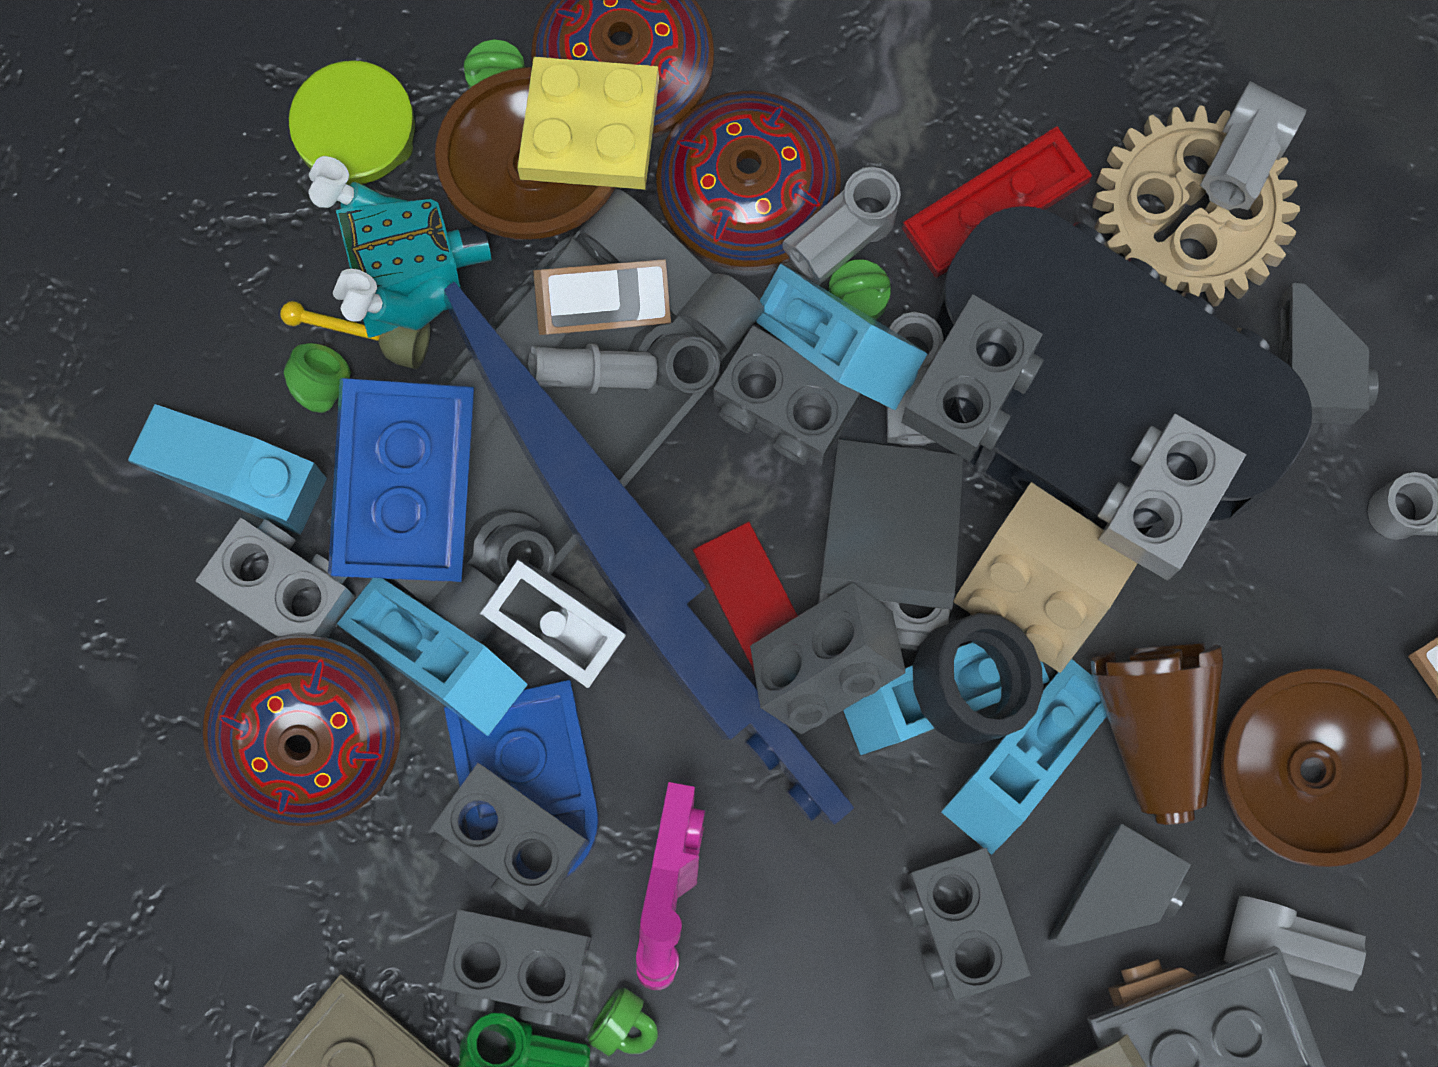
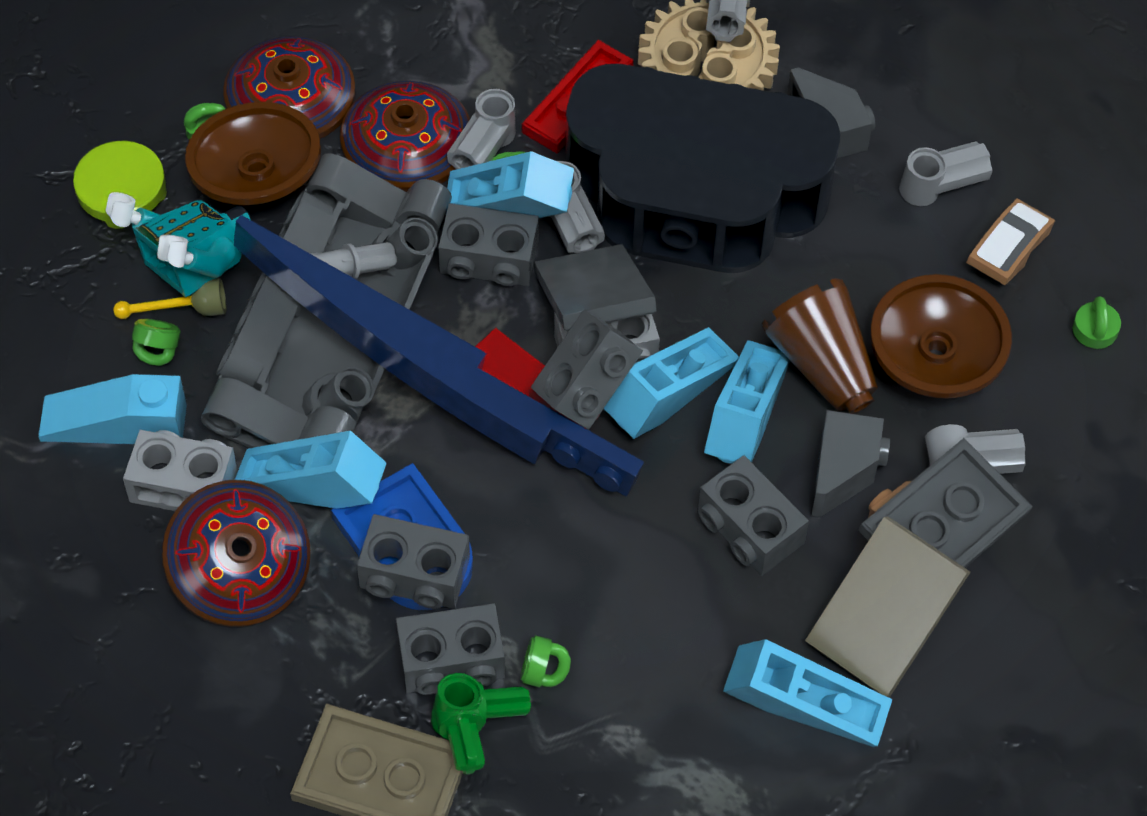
camera: 25 degrees left, 20 degrees down
blue plate [328,378,474,582] -> none
slope [480,558,626,688] -> none
light yellow plate [517,57,659,190] -> none
slope [533,259,671,335] -> none
dark pink plate [636,782,705,990] -> none
dark grey brick [901,294,1044,462] -> none
black tyre [913,613,1043,744] -> none
tan brick [953,482,1138,673] -> none
light grey brick [1098,414,1246,581] -> none

